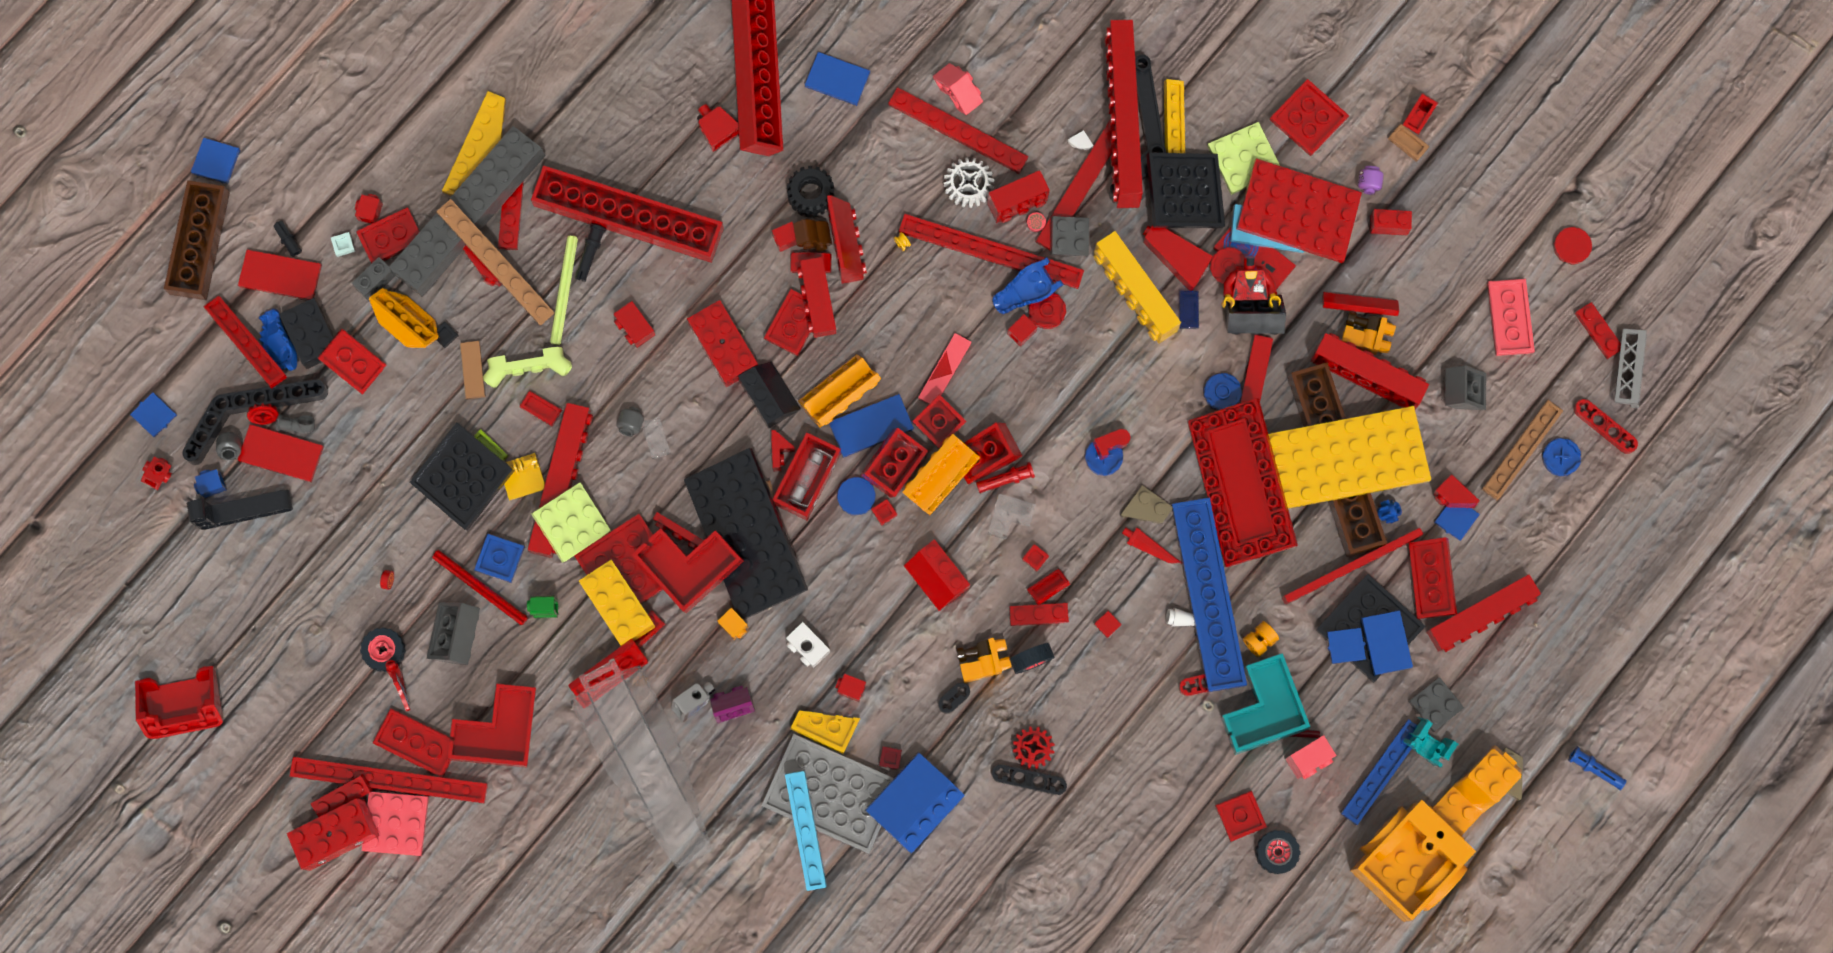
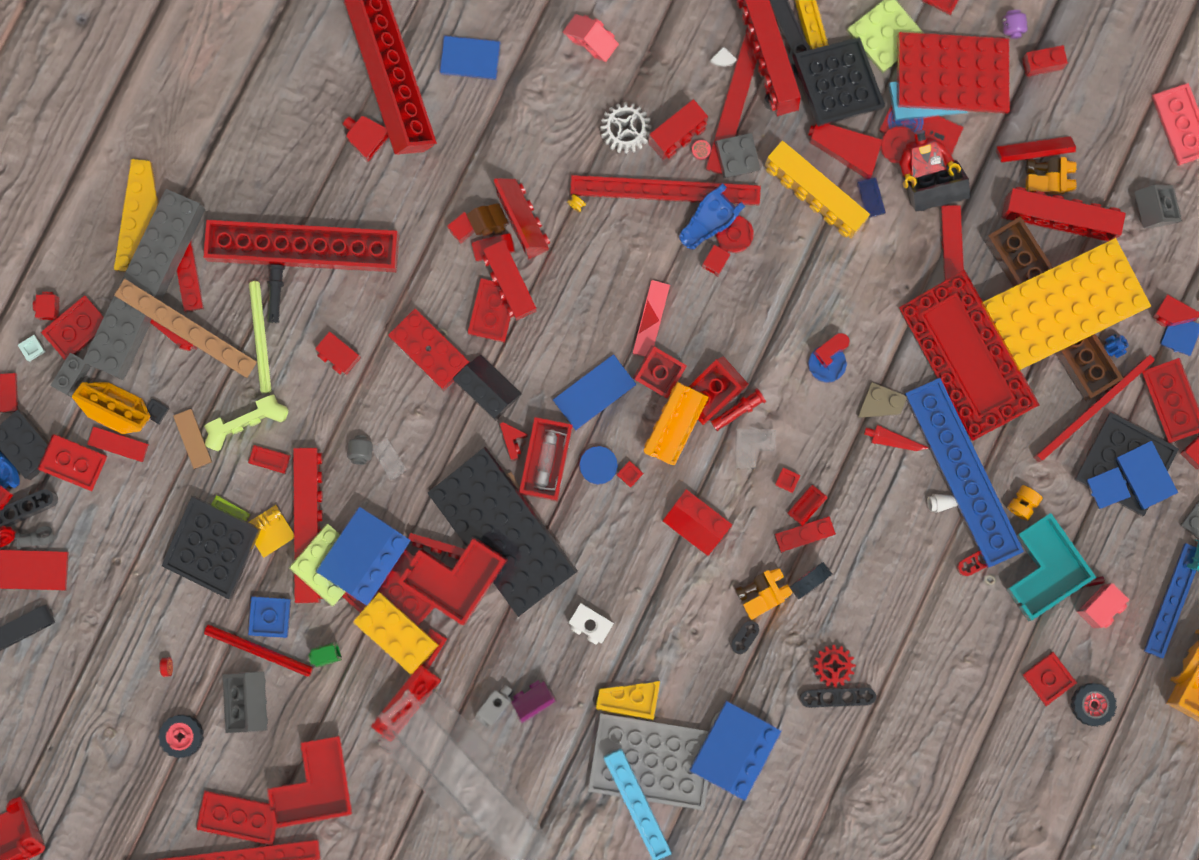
camera: 10 degrees left, 5 degrees up
red arm [385,660,411,712] -> none
light orange brick [717,608,748,640] -> none
black tyre [787,166,834,217] -> none
light orange brick [798,354,881,428] -> none
red brick [835,674,866,702] -> none
red brick [860,428,928,498] -> none
dark red plate [879,747,902,770] -> none
red plate [888,87,1029,174] -> none
red tile [1094,611,1122,638] -> none
blue tile [1204,373,1242,410] -> none
none -> red tile [87,426,149,463]
none -> blue slope [315,507,411,605]

